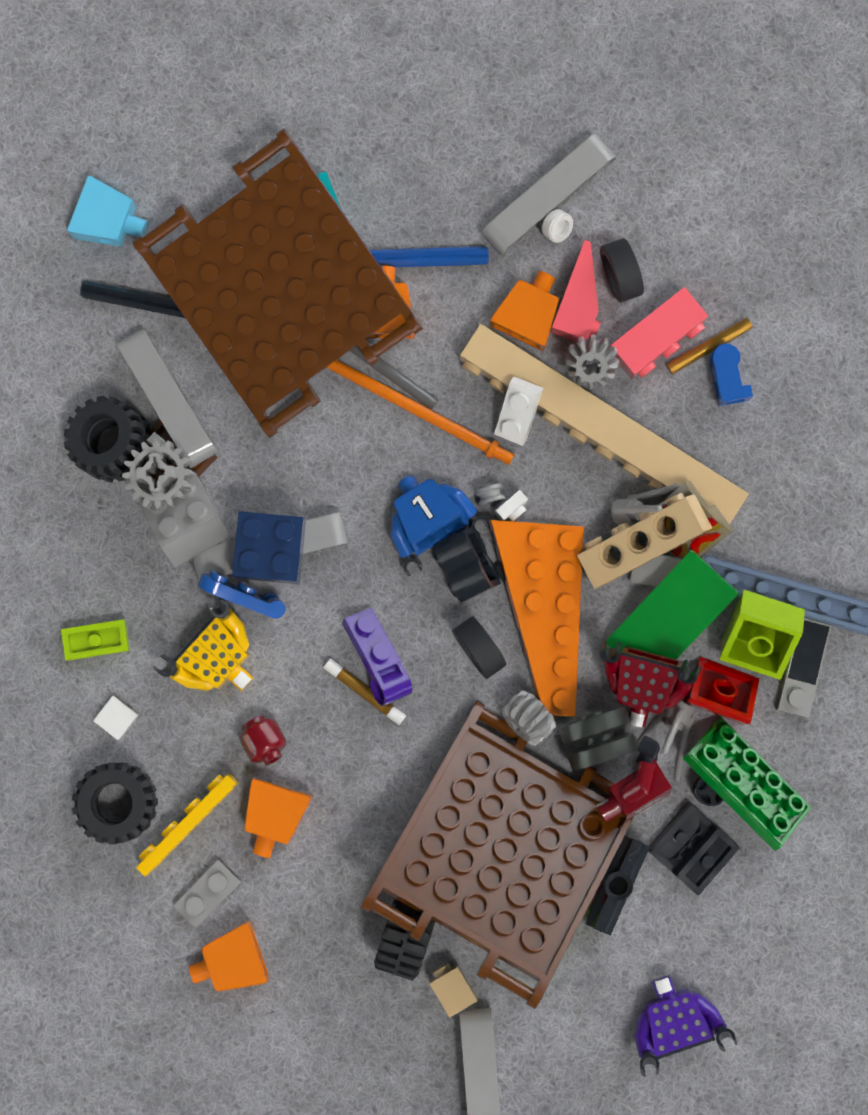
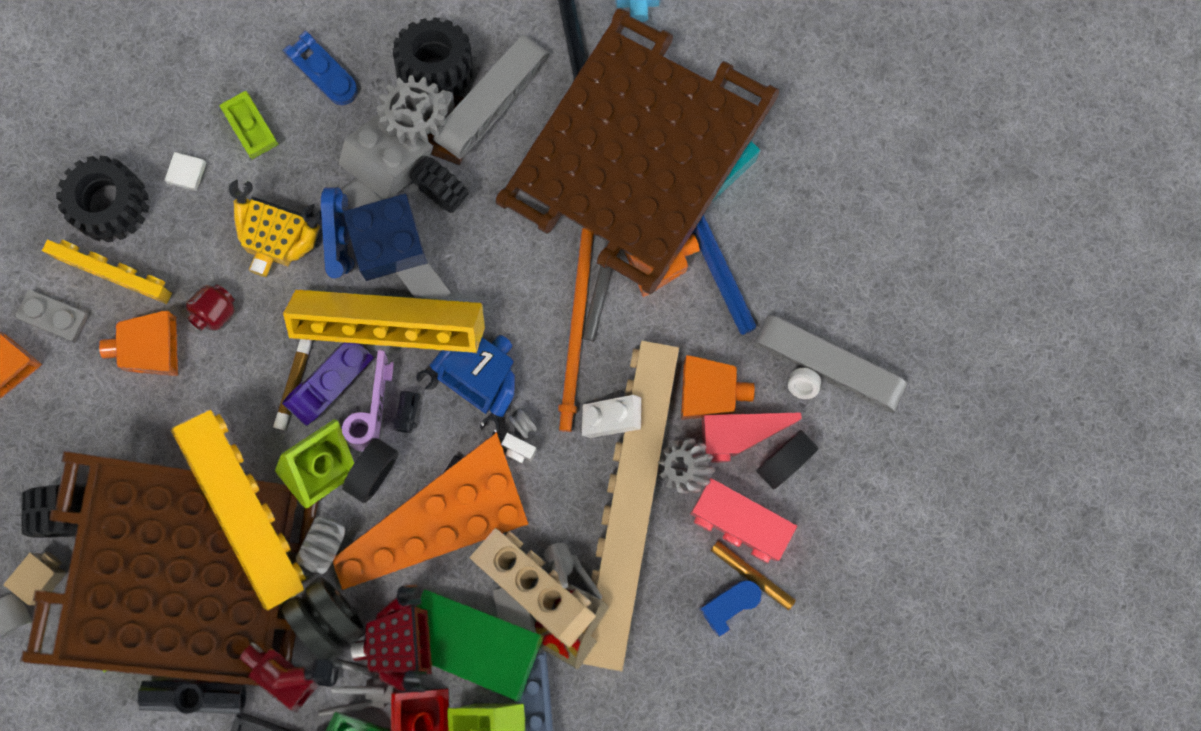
camera: 60 degrees right, 5 degrees down
black brick [434,527,501,602] -> none
none -> yellow brick [171,410,306,610]
none -> lime slope [275,419,354,508]
none -> blue plate [282,30,358,106]
none -> yellow brick [283,289,485,353]
none -> lavender door [342,350,394,452]
none -> black pin [391,391,421,433]
none -> black tyre [410,156,469,213]

